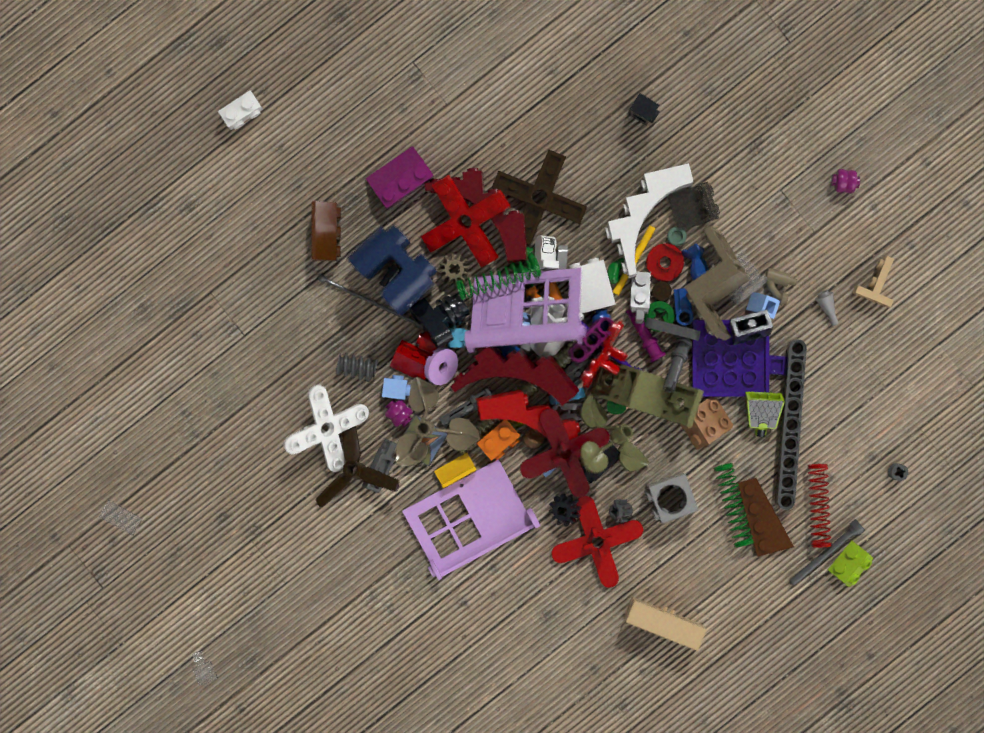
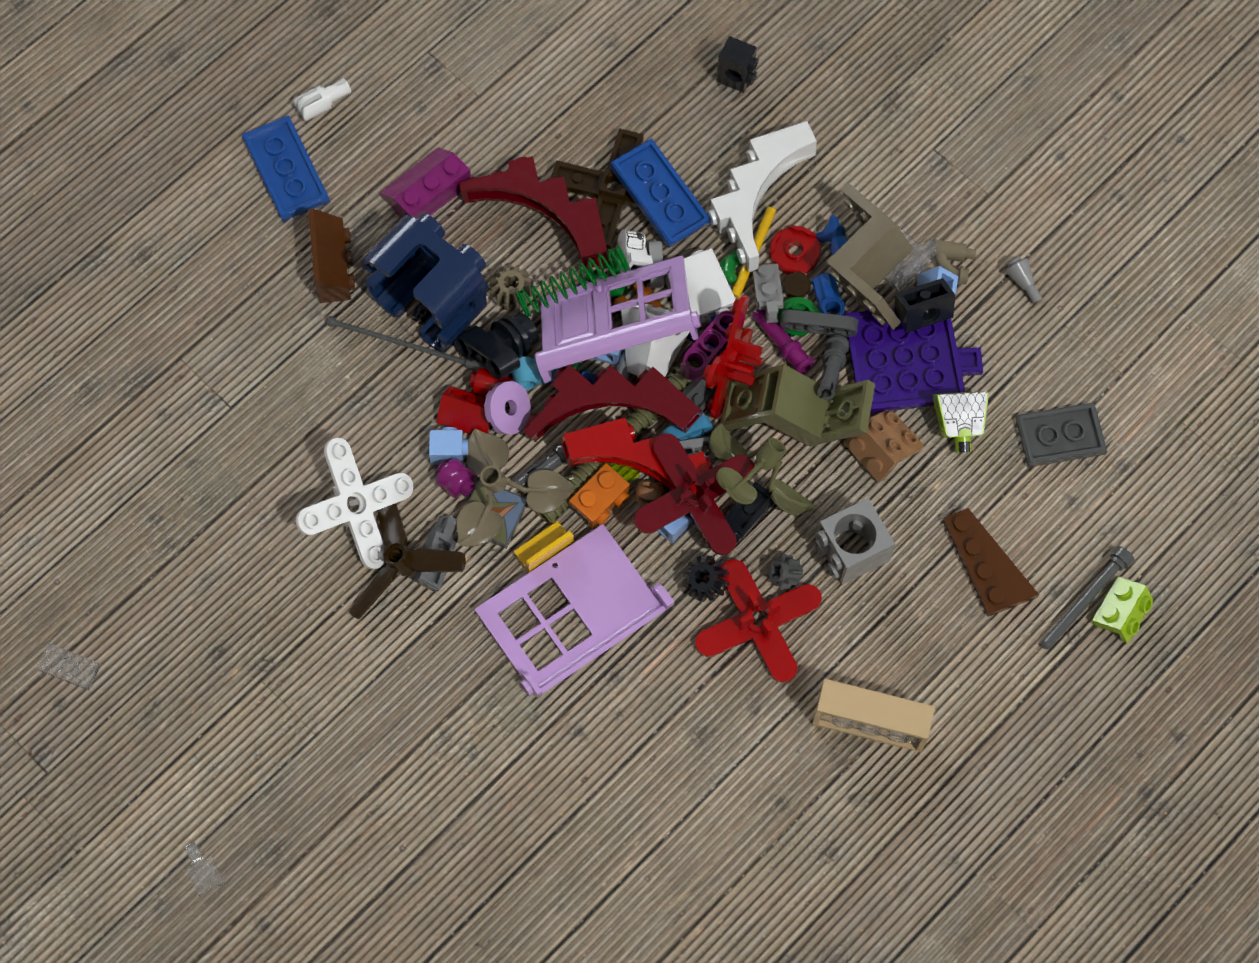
camera: 10 degrees left, 20 degrees down
white brick [218,90,263,130] -> none
dark grey piece [336,353,378,382] -> none
red piece [421,175,510,268] -> none
green piece [607,401,626,415] -> none
sand green tile [667,227,687,246] -> none
clear smoke bracket [668,182,720,230] -> none
green piece [713,463,754,548] -> none
dark grey beam [775,339,807,510] -> none
red piece [807,464,832,548] -> none
magenta piece [831,169,860,194] -> none
tan bracket [852,256,894,308] -> none
dark grey bush [888,463,909,481] -> none
none -> blue tile [242,115,330,222]
none -> white arm [293,78,352,121]
none -> blue tile [609,138,711,248]
none -> dark grey tile [1015,403,1107,468]

